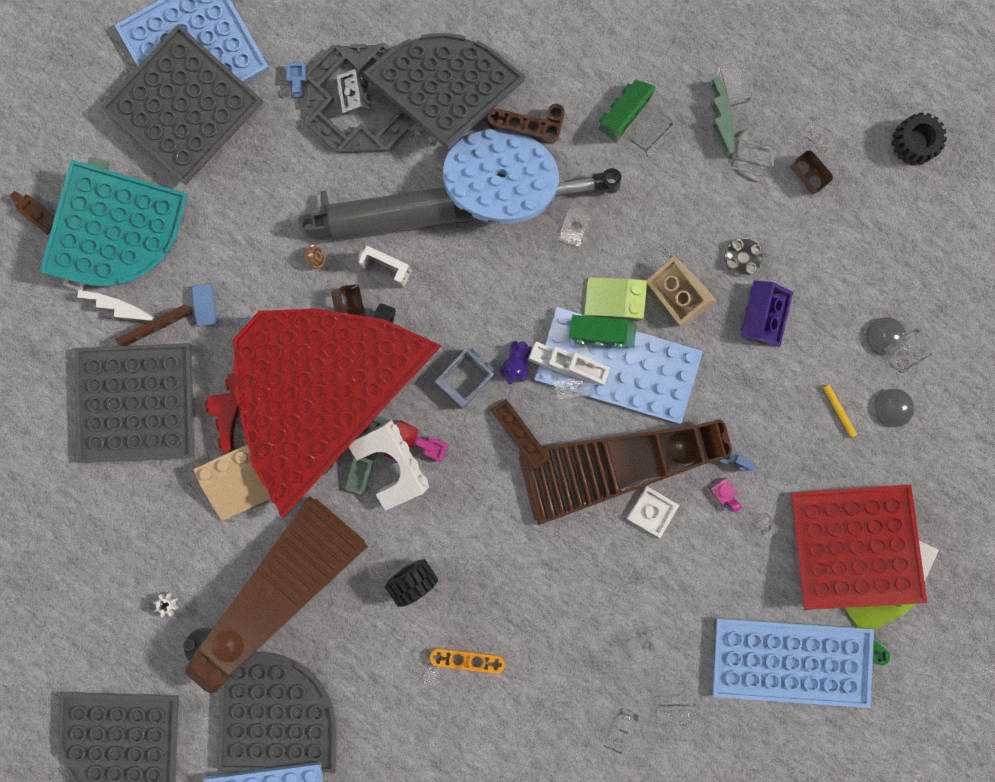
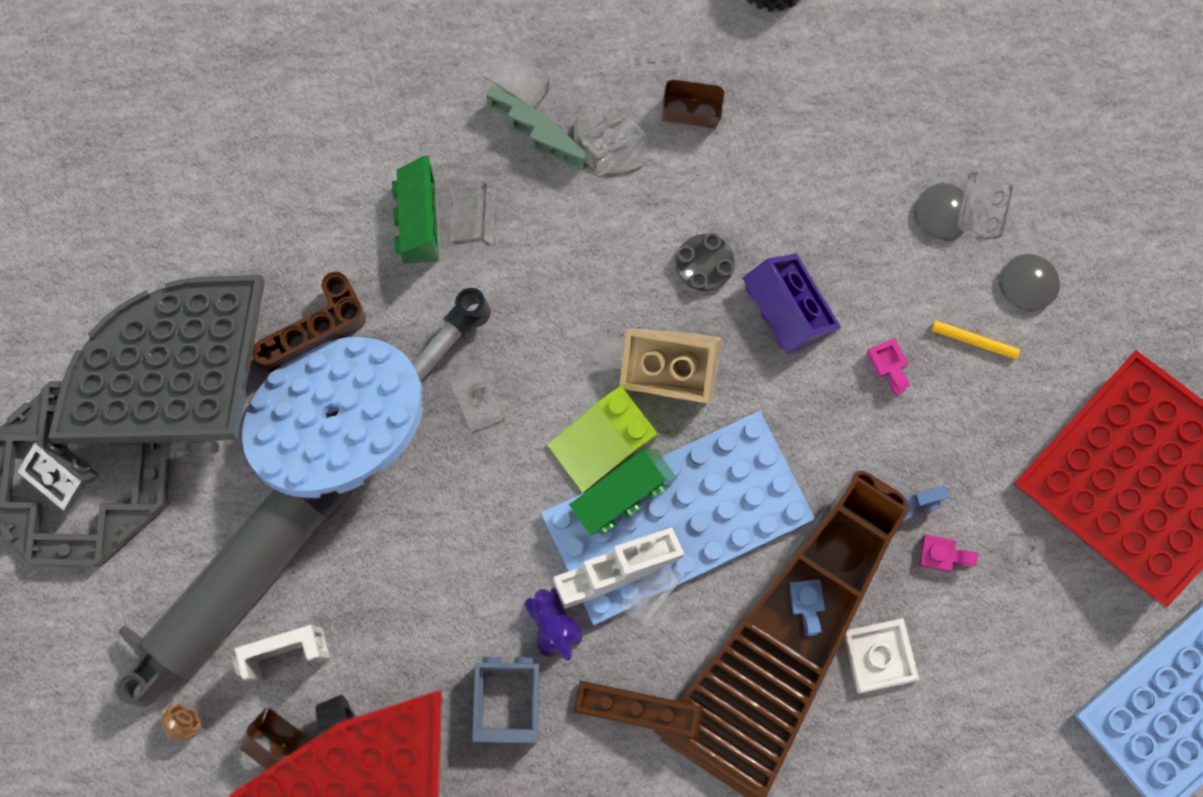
camera: 50 degrees left, 10 degrees down
none -> medium blue plate [788,580,825,637]
none -> dark pink plate [866,338,910,395]

